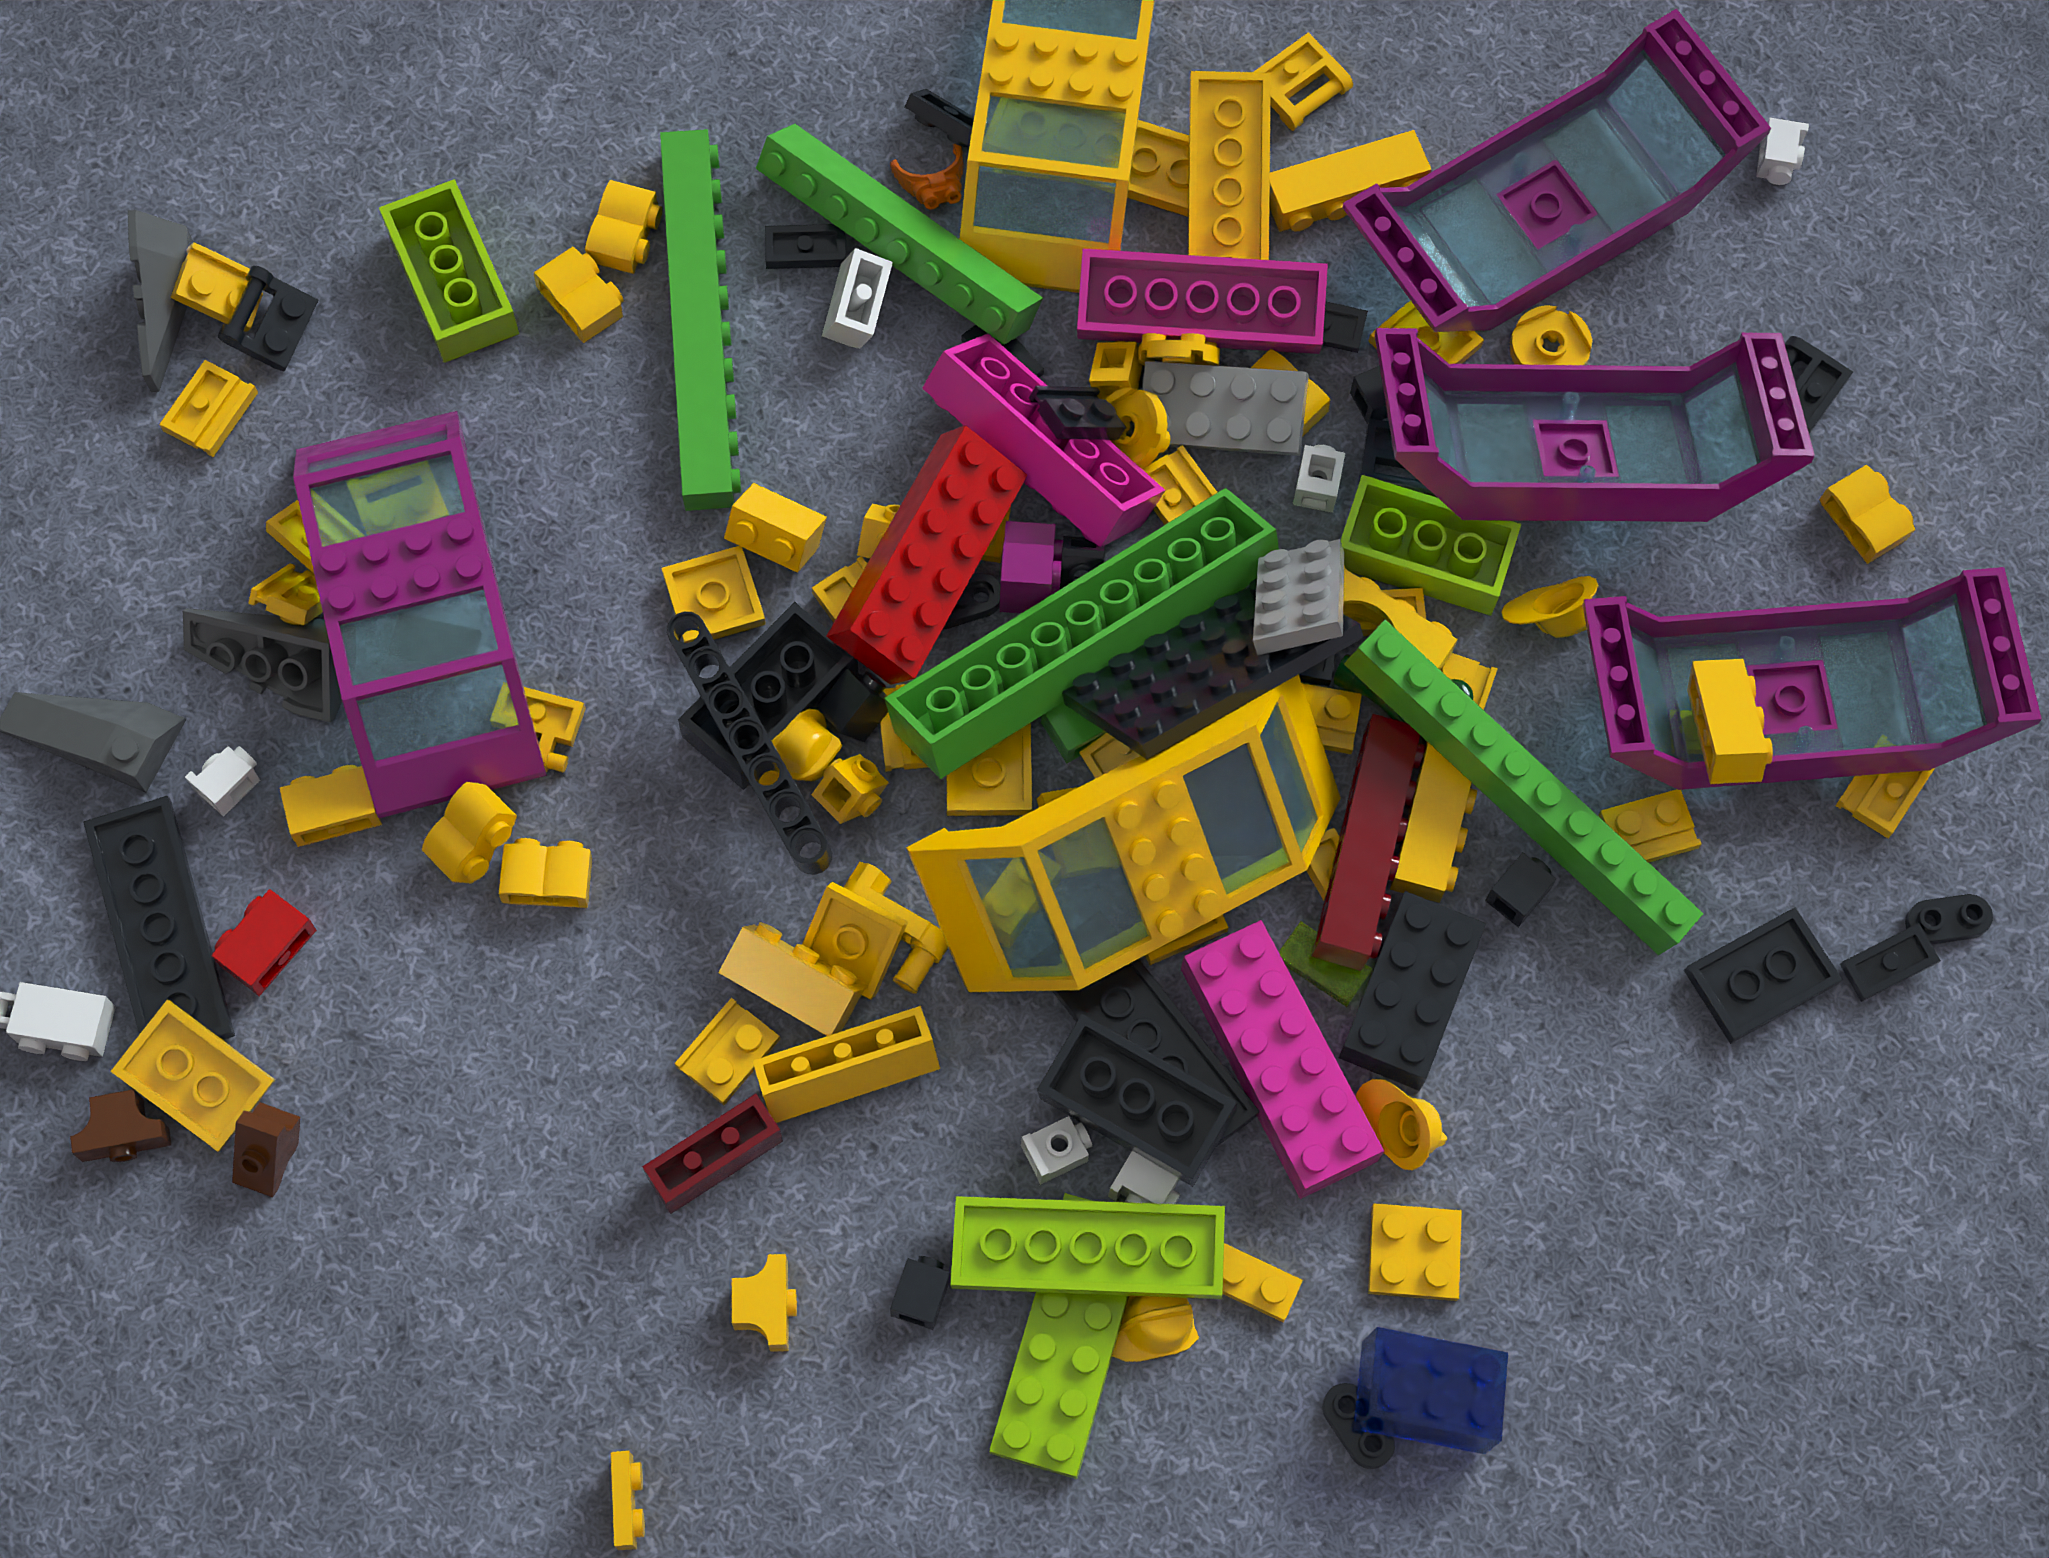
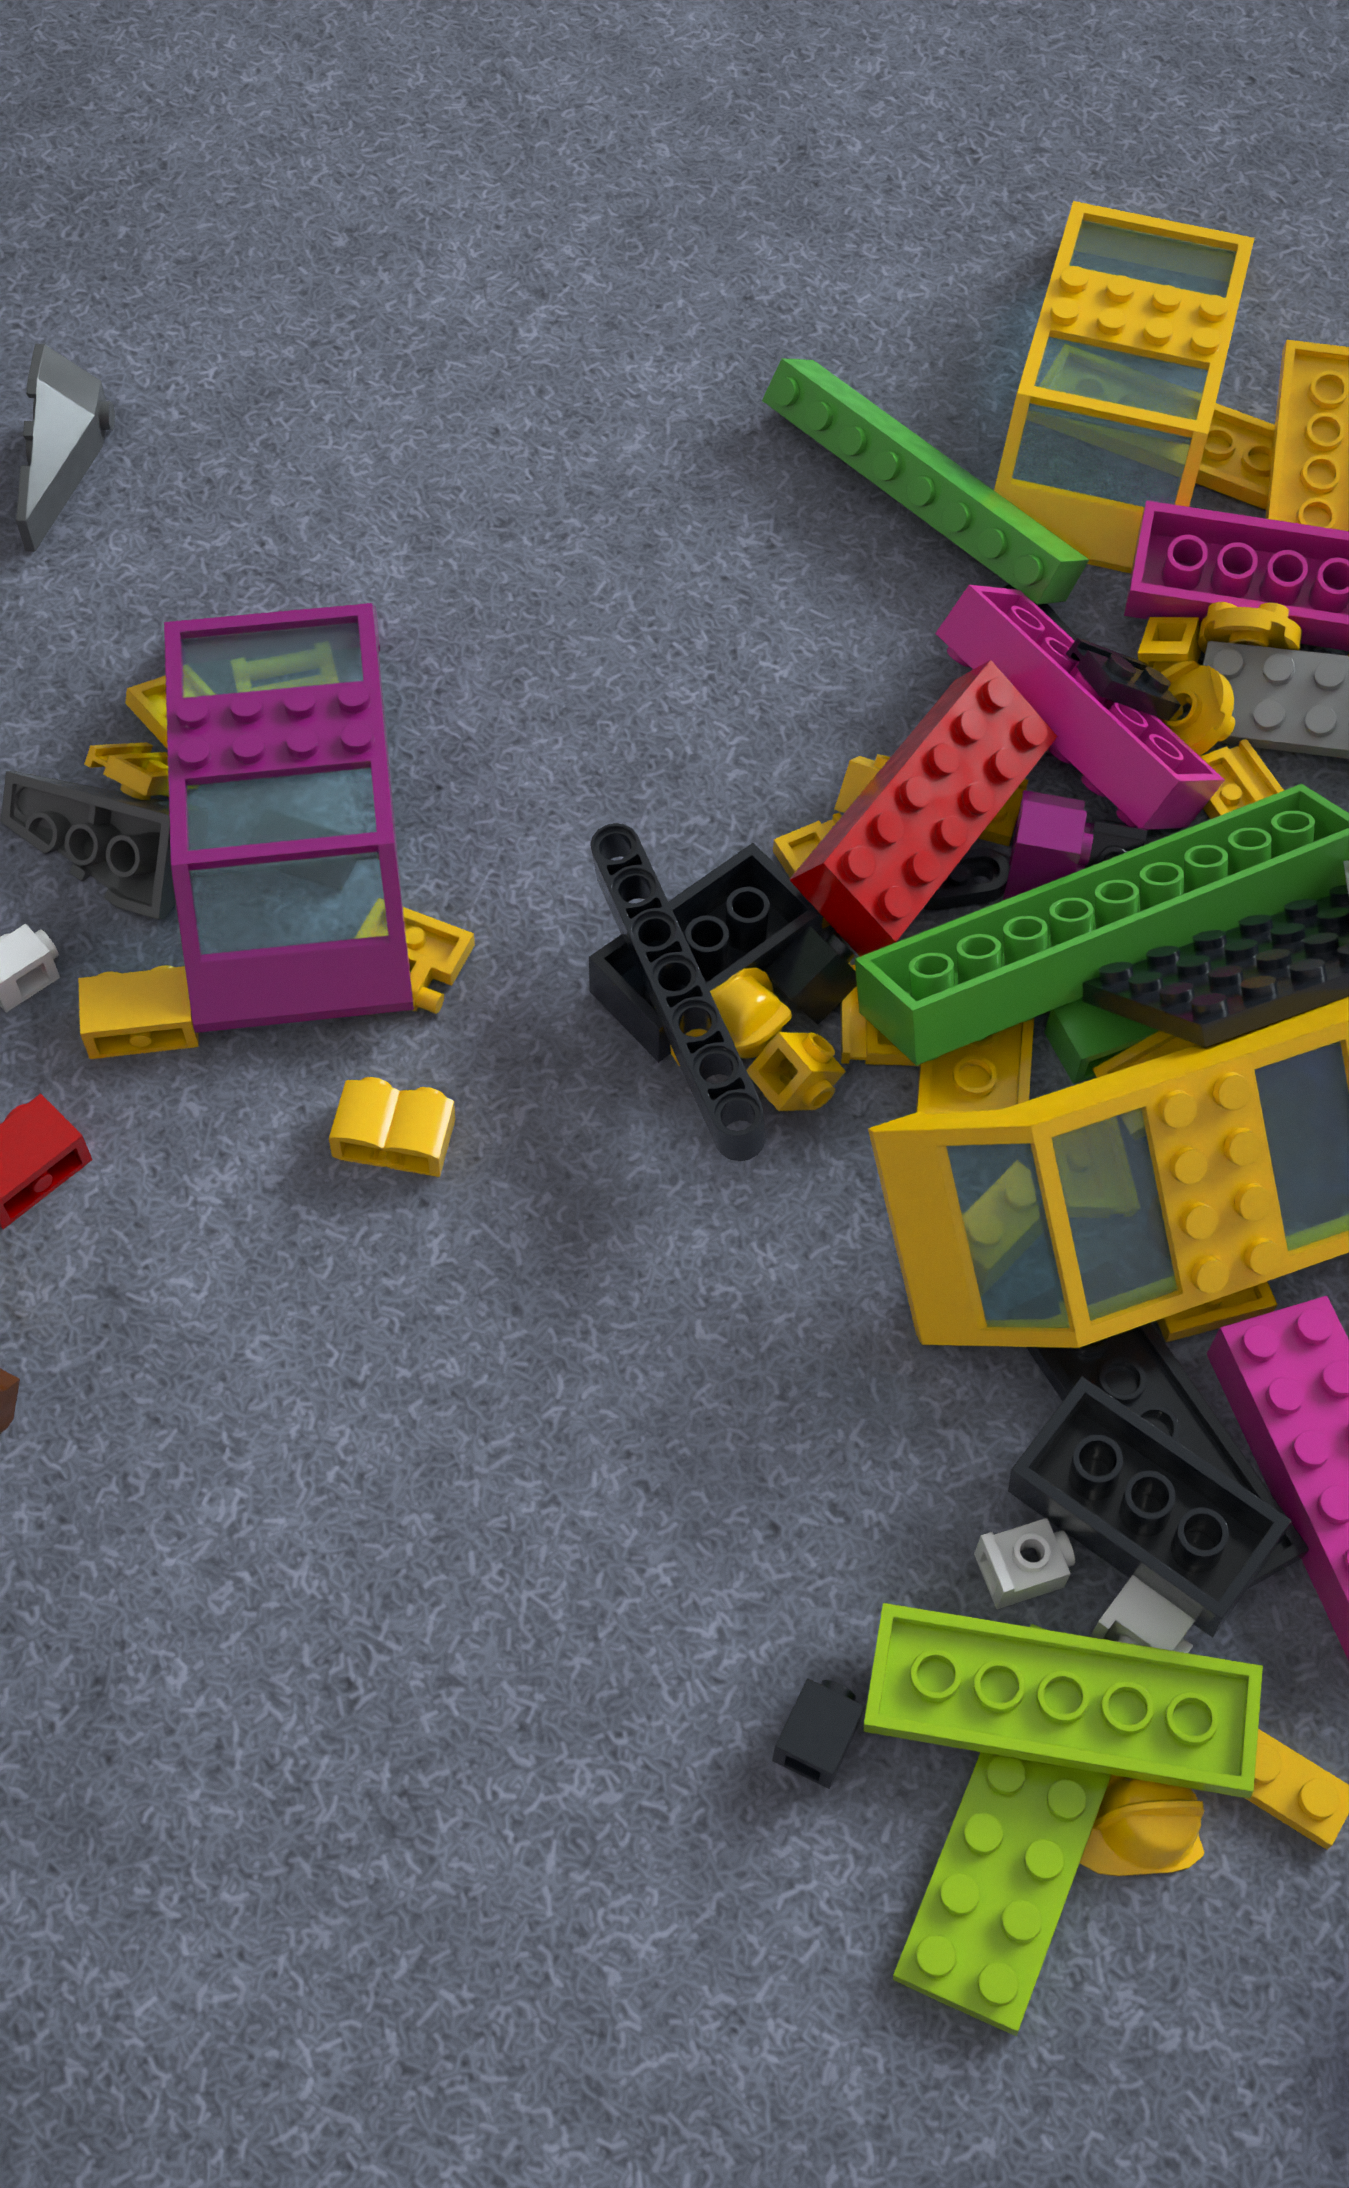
camera: 10 degrees right, 10 degrees down
yellow plate [159,360,258,457] -> none
yellow plate [170,242,263,332] -> none
black plate [218,266,319,372] -> none
lime brick [379,179,520,363] -> none
yellow brick [422,782,517,884] -> none
yellow brick [533,246,624,343] -> none
yellow brick [585,180,663,274] -> none
yellow plate [611,1451,645,1550] -> none
dark red brick [642,1094,783,1214] -> none
bright green brick [660,129,742,511] -> none
yellow plate [662,546,766,643] -> none
yellow plate [675,998,780,1105] -> none
yellow brick [718,922,865,1036] -> none
yellow brick [724,483,827,573] -> none
yellow brick [732,1254,797,1352] -> none
yellow brick [752,1006,940,1123] -> none
black plate [765,224,846,269] -> none
yellow plate [802,882,908,1000] -> none
white brick [822,248,893,349] -> none
yellow beam [844,862,948,994] -> none
orange helmet [890,144,964,210] -> none
black plate [904,89,990,147] -> none

